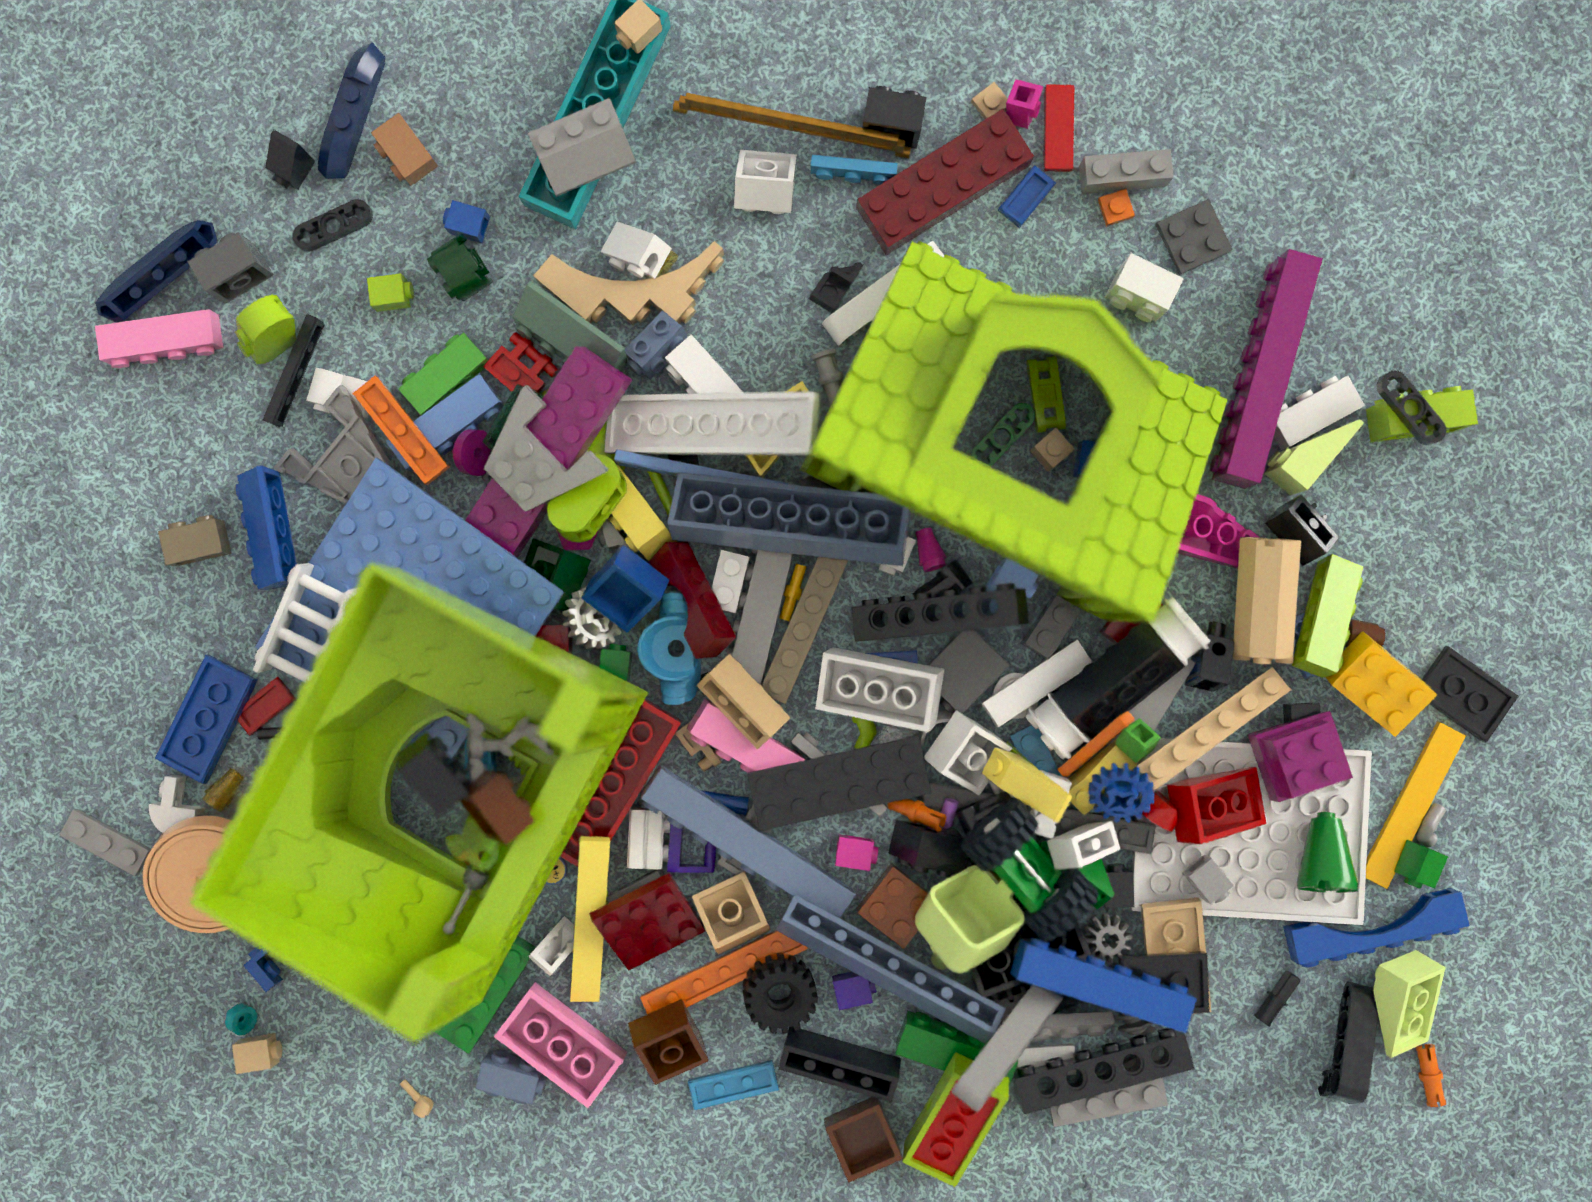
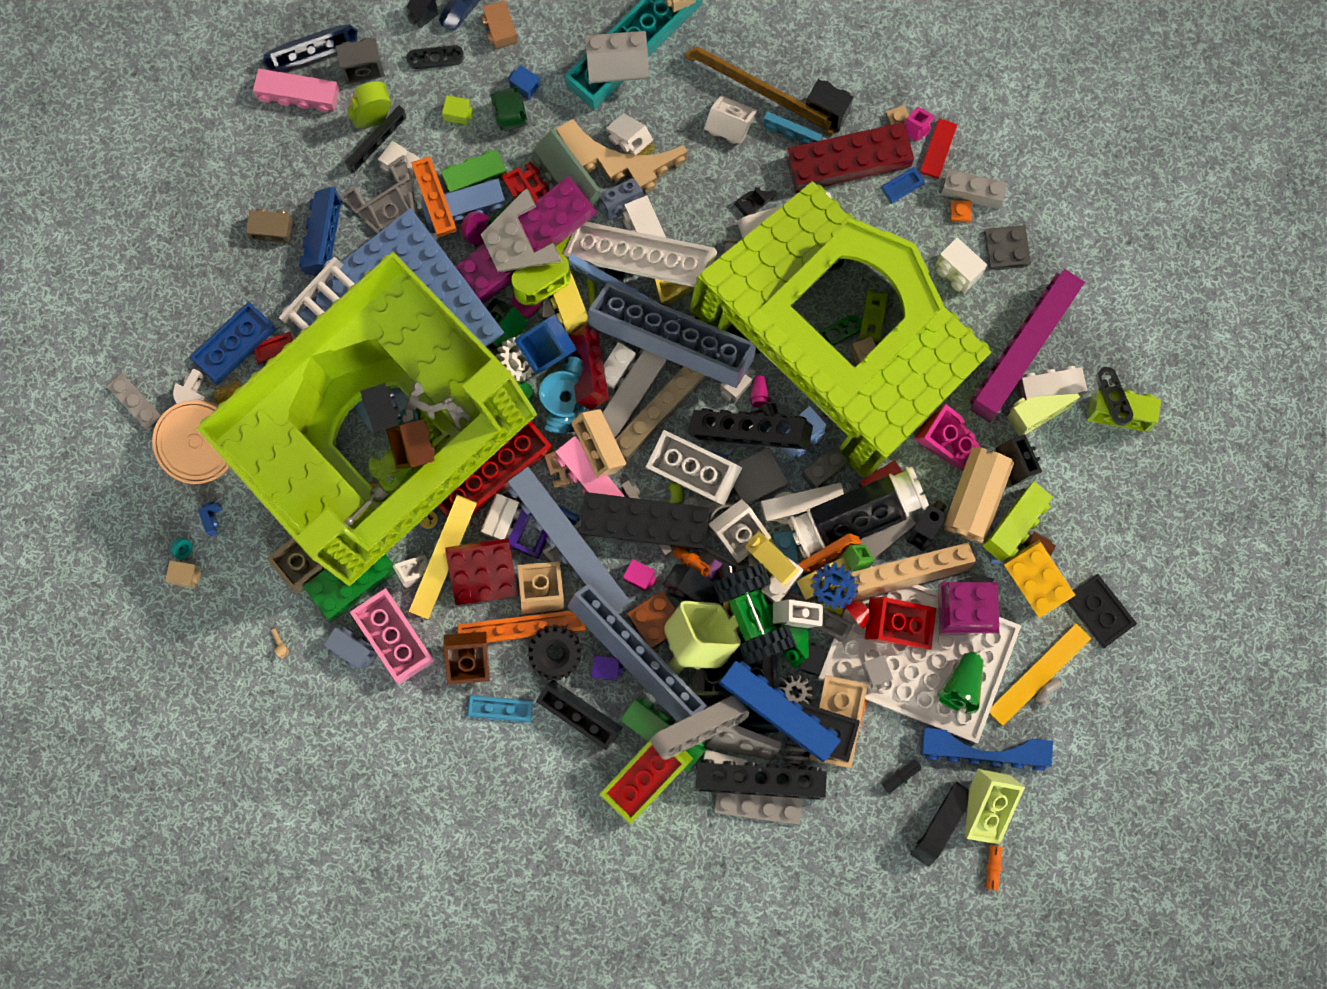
camera: 20 degrees right, 10 degrees down
yellow bar [779,564,806,622] -> none
reddish brown piece [824,1097,903,1183] -> none
green brick [1394,840,1448,889] -> none

